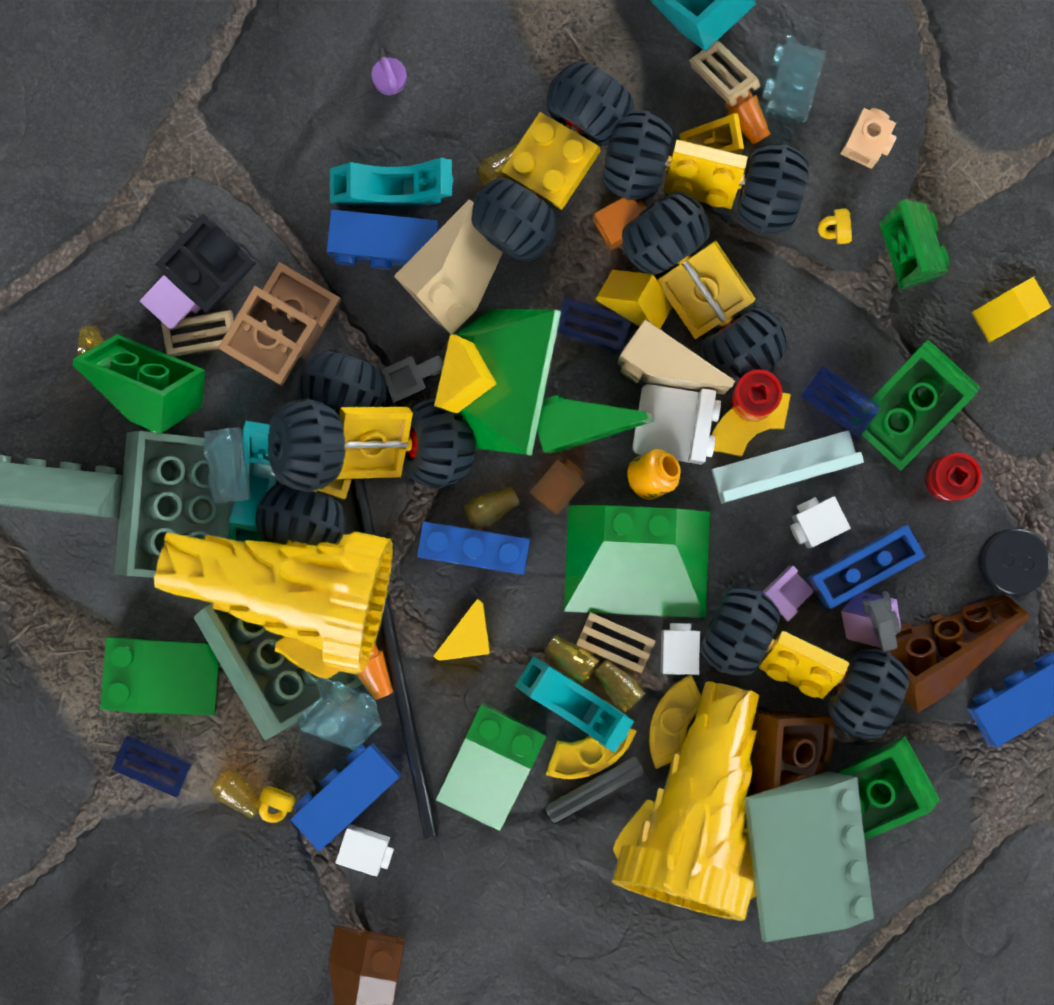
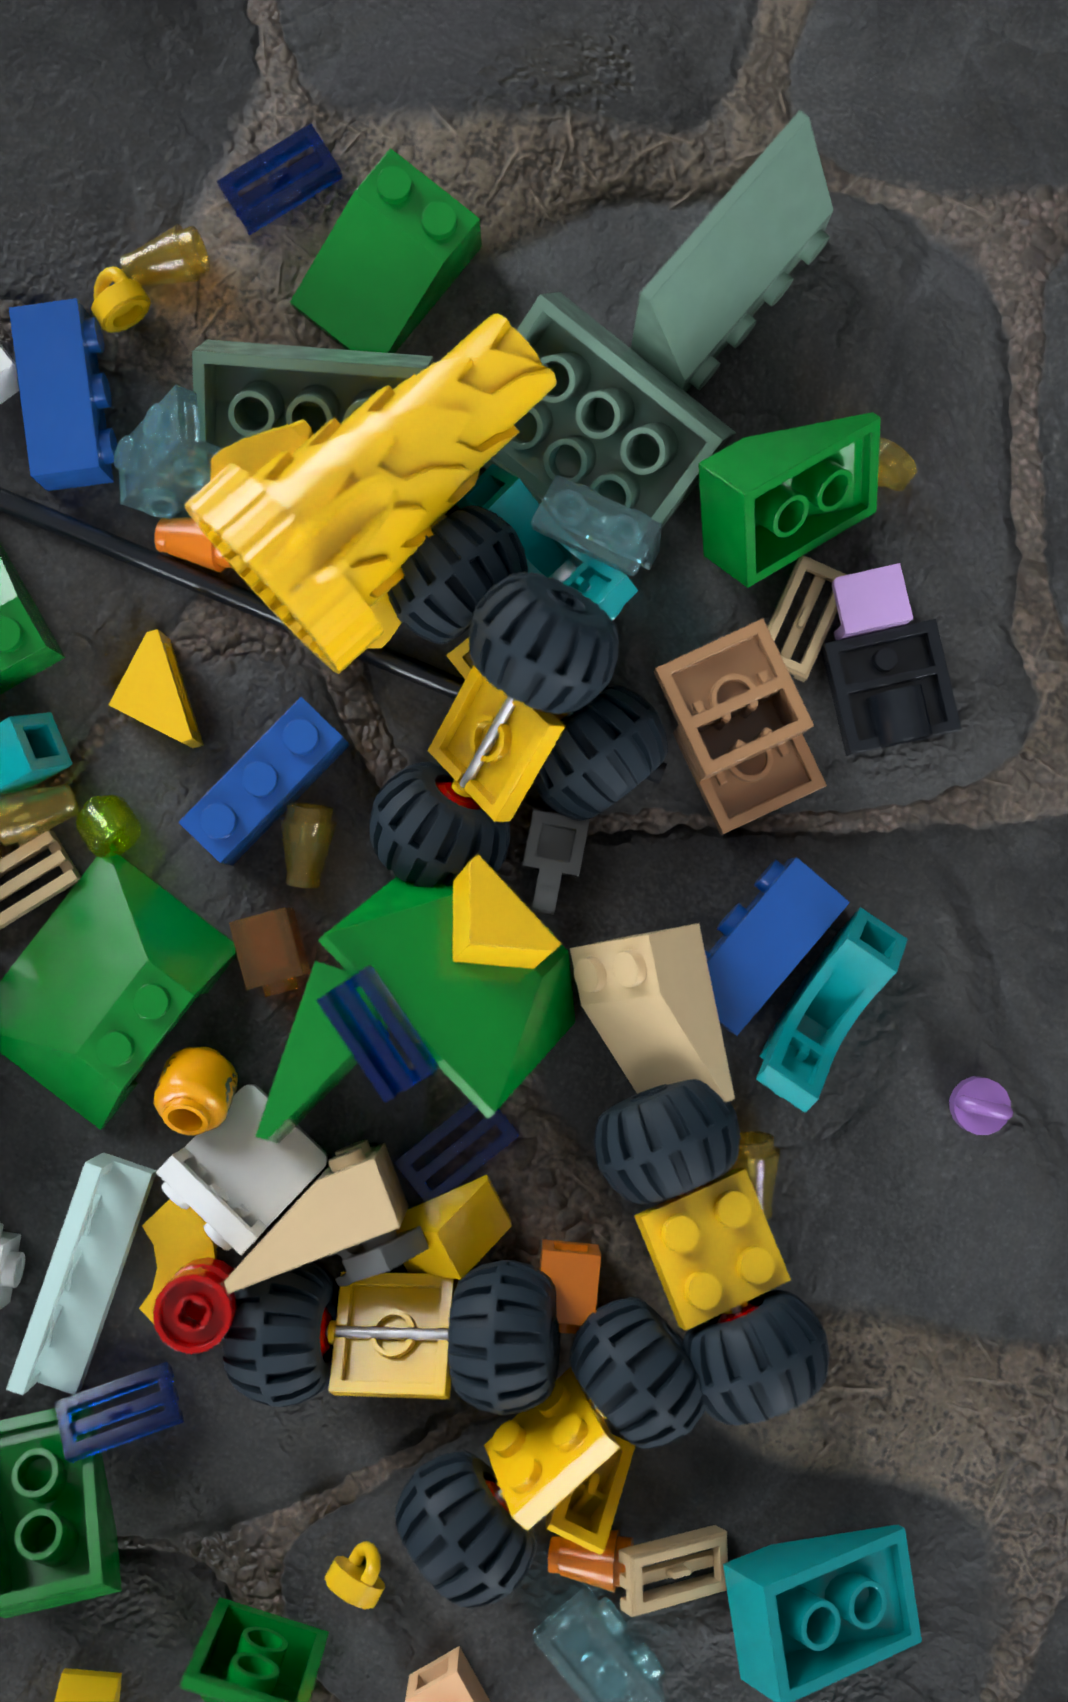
camera: 120 degrees right, 0 degrees up
none -> clear neon green piece [76,794,142,858]
none -> clear blue tile [316,964,440,1103]
none -> dark grey plate [326,1226,429,1287]

